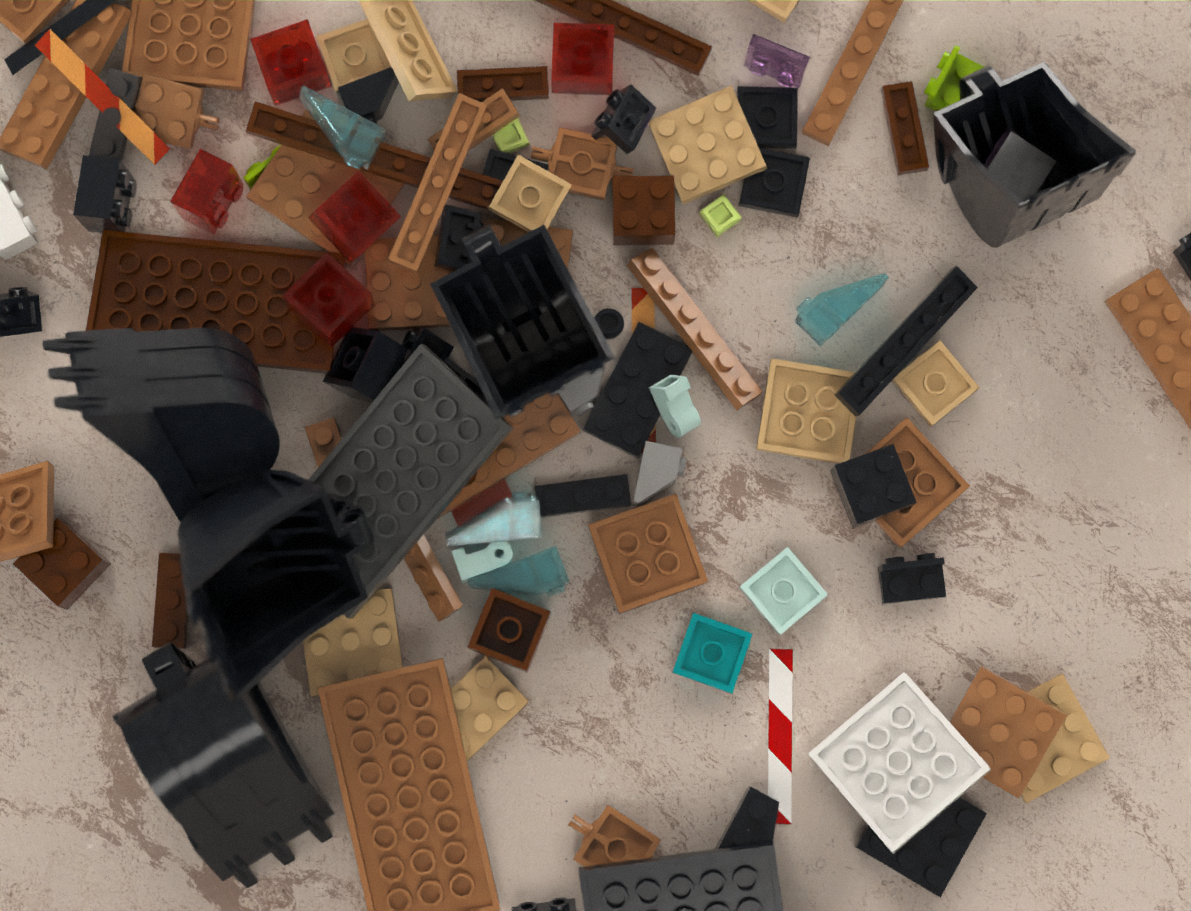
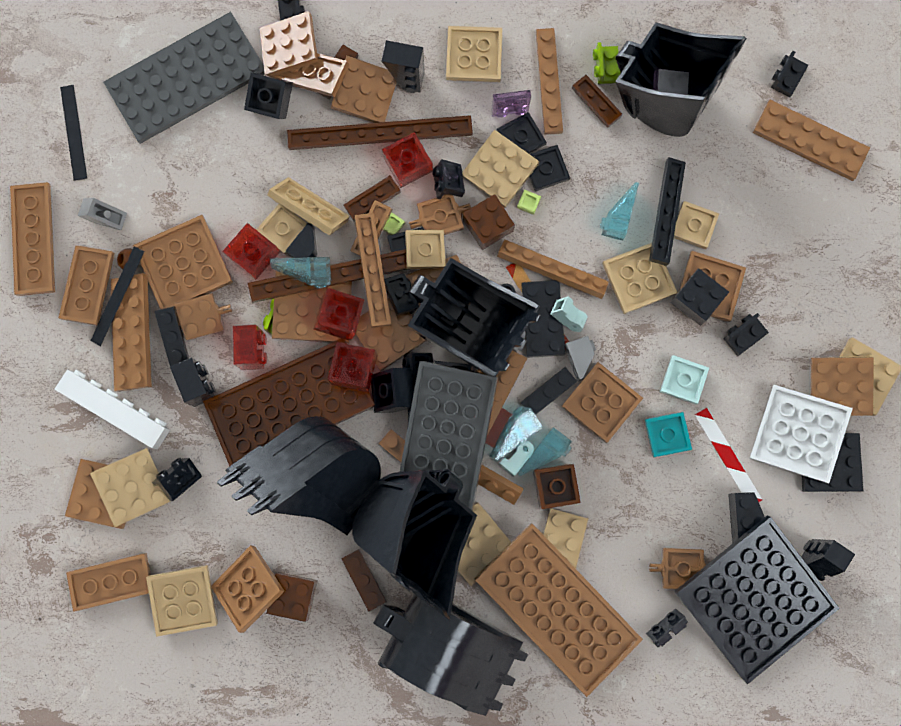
camera: 30 degrees left, 0 degrees up
clear orange sticker [35,29,170,165] -> none

